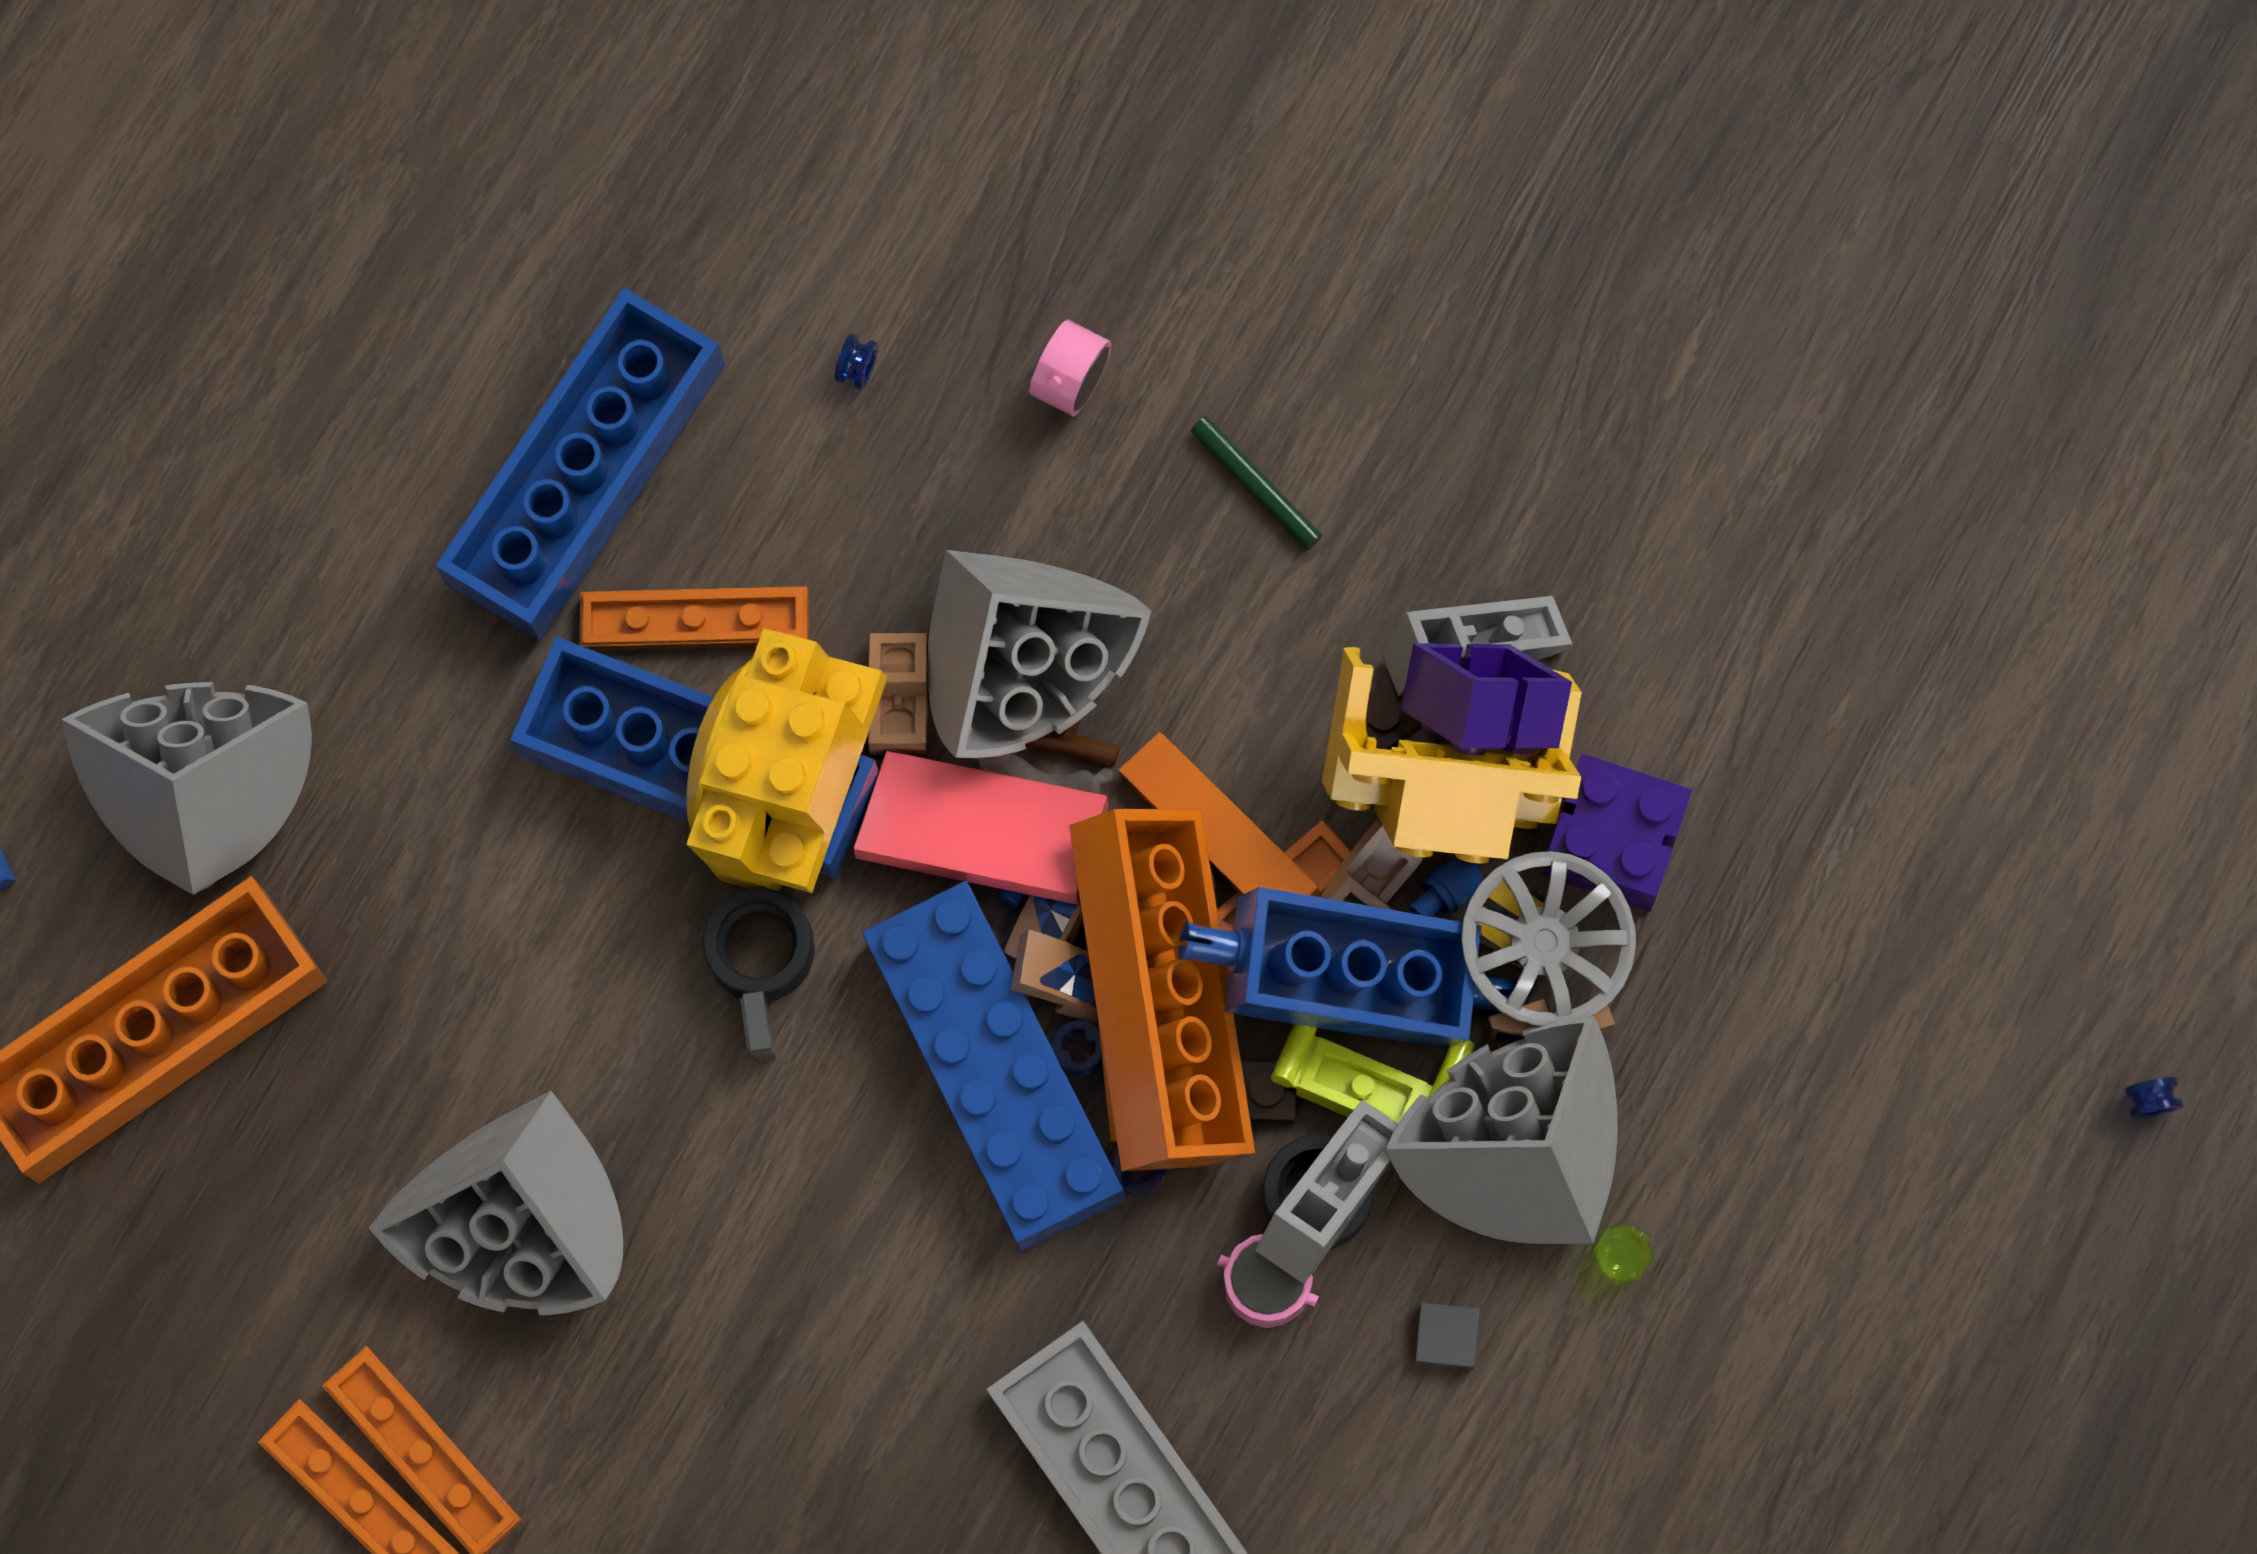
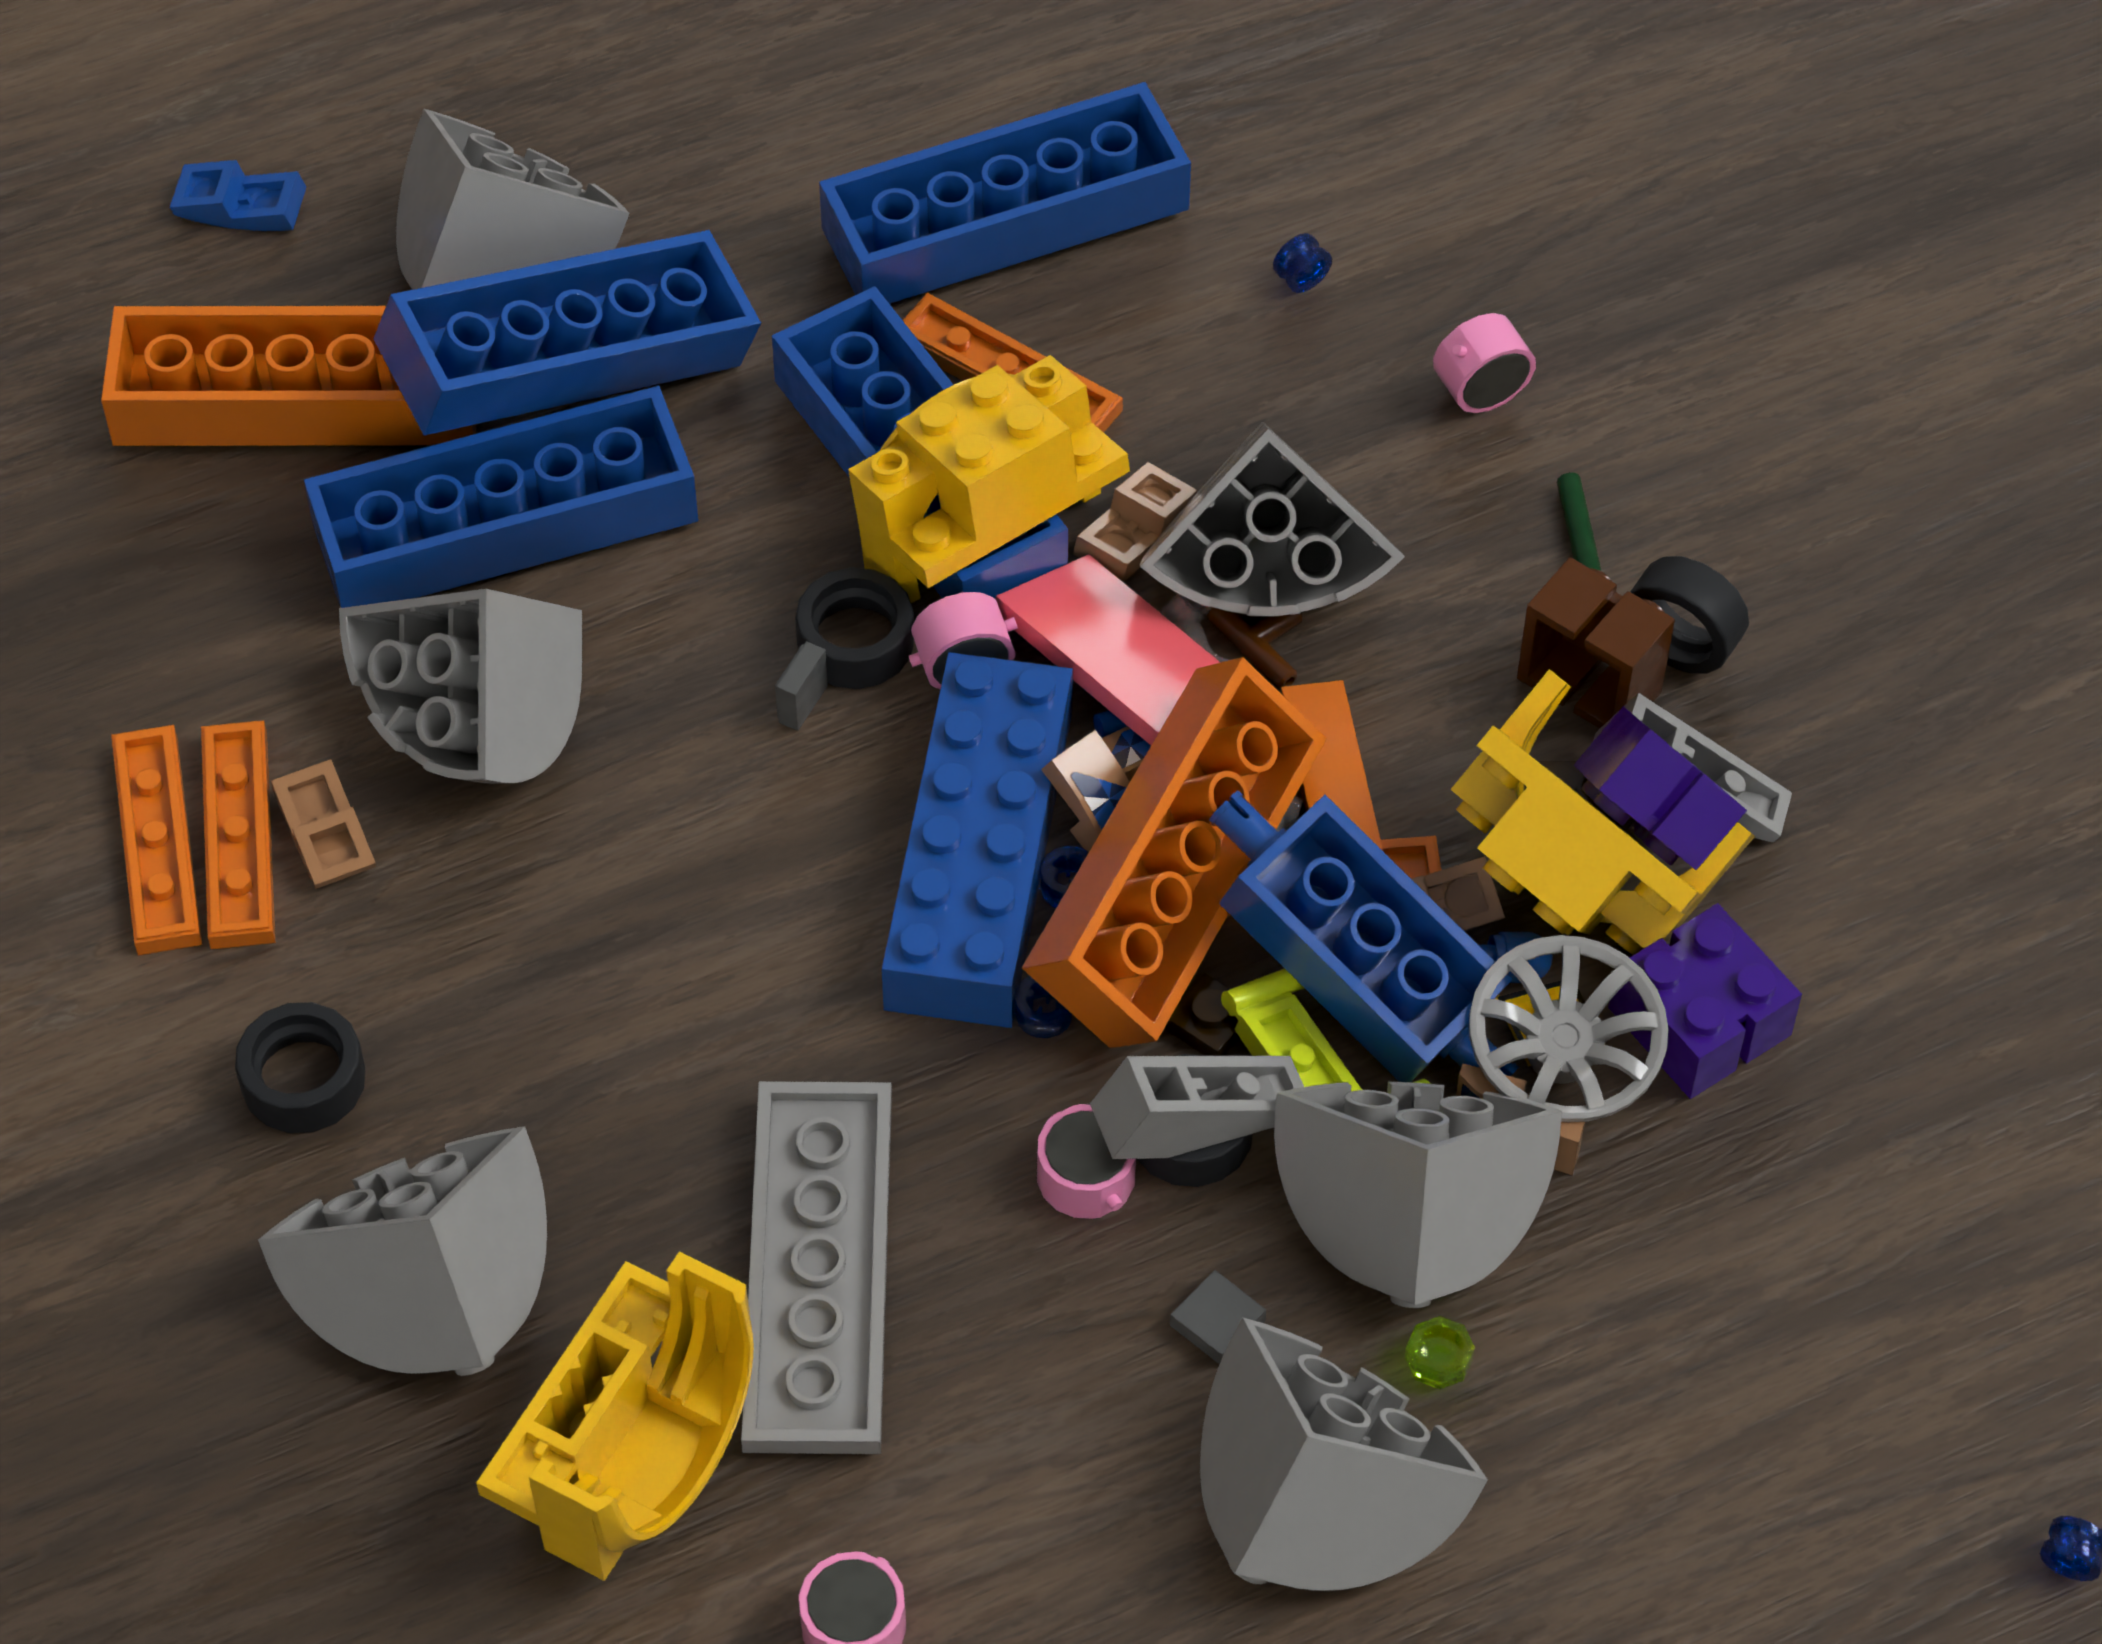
camera: 30 degrees right, 20 degrees down
none -> medium nougat slope [271,759,376,889]
none -> blue brick [304,385,699,608]
none -> blue brick [373,230,761,436]
none -> bright pink piece [908,592,1018,689]
none -> light grey brick [1200,1317,1488,1591]
none -> reddish brown piece [1517,557,1675,729]
none -> black tyre [1630,556,1749,674]

